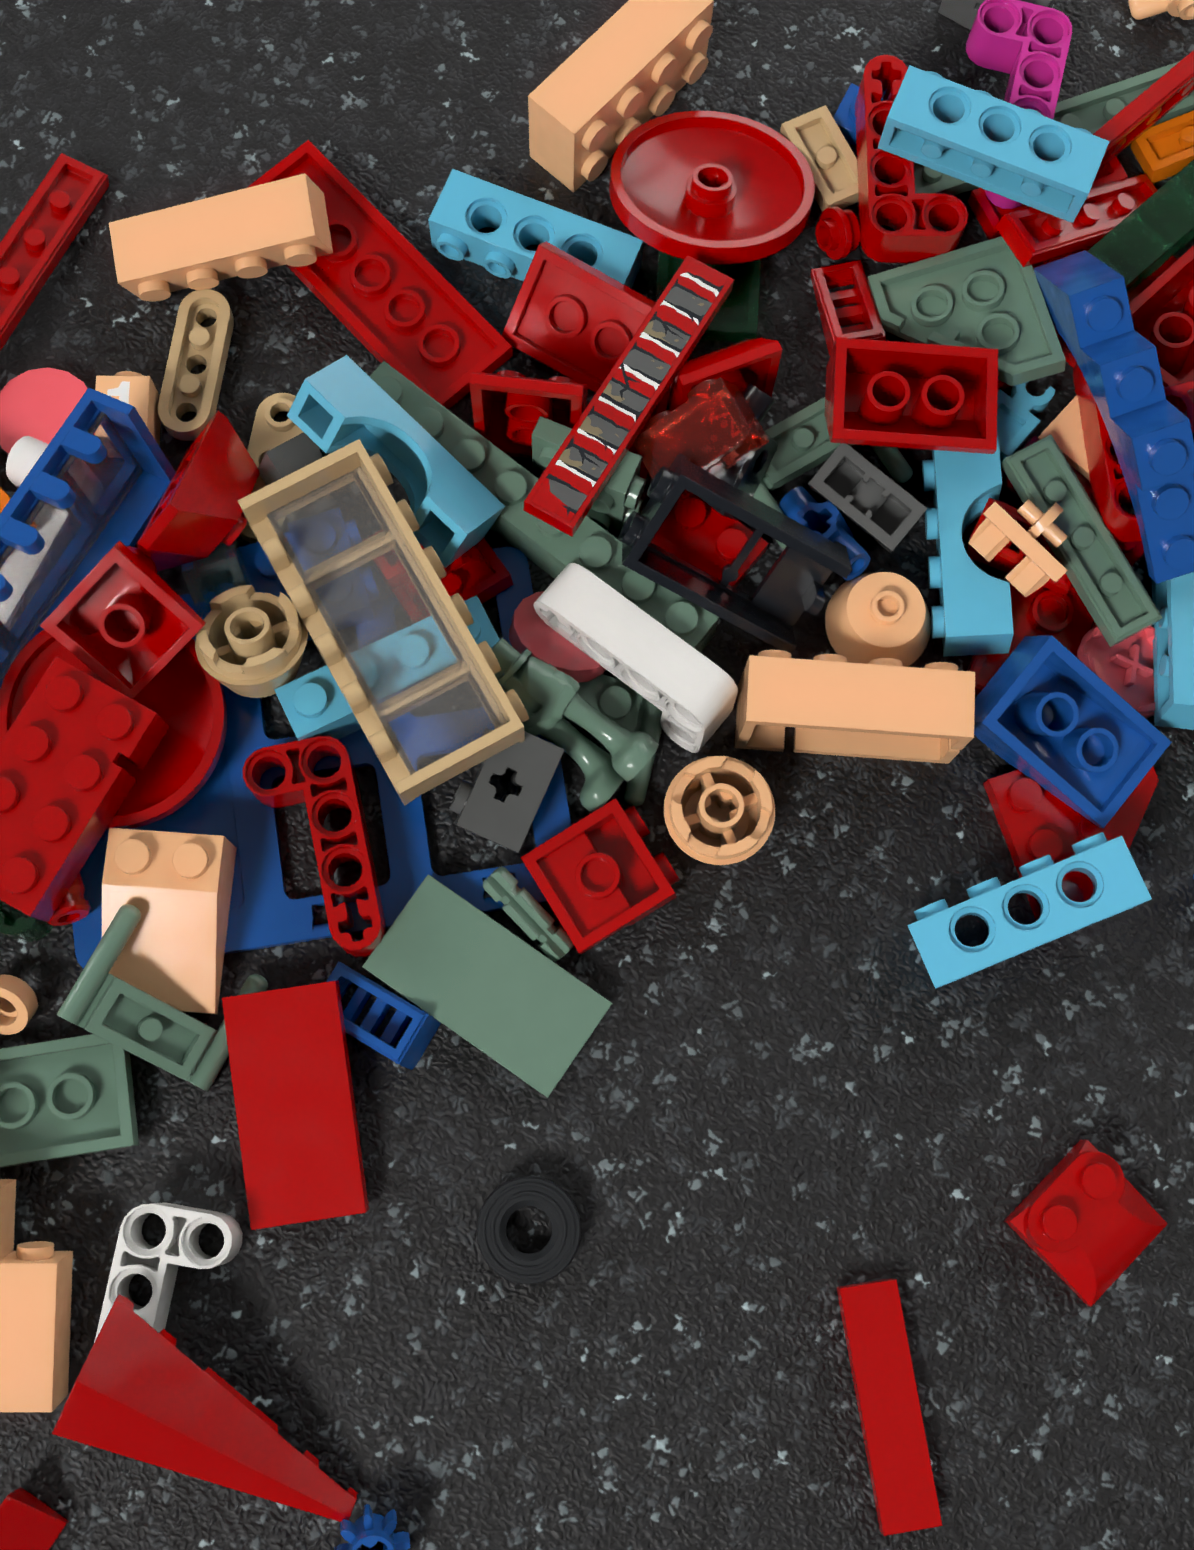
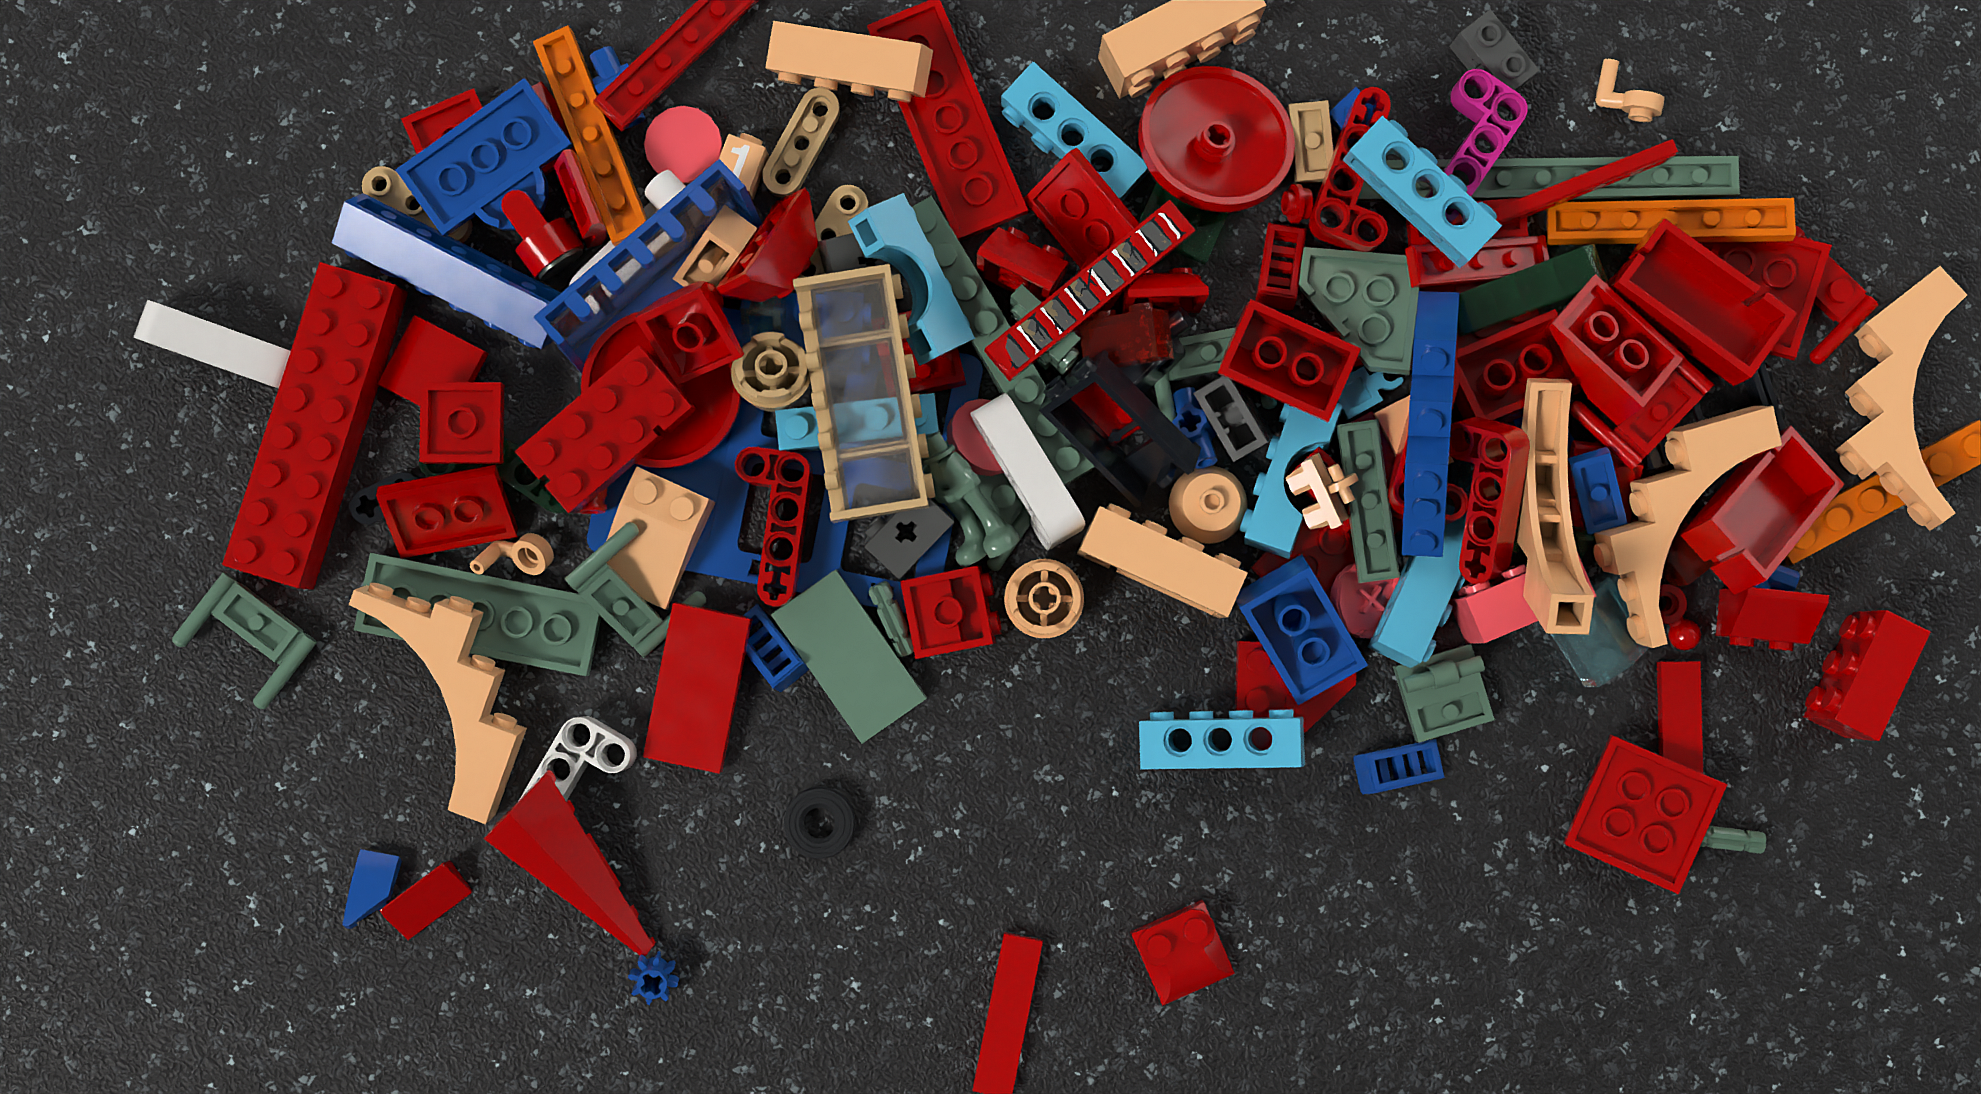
camera: 25 degrees right, 10 degrees up
none -> light nougat slope [673,205,757,287]

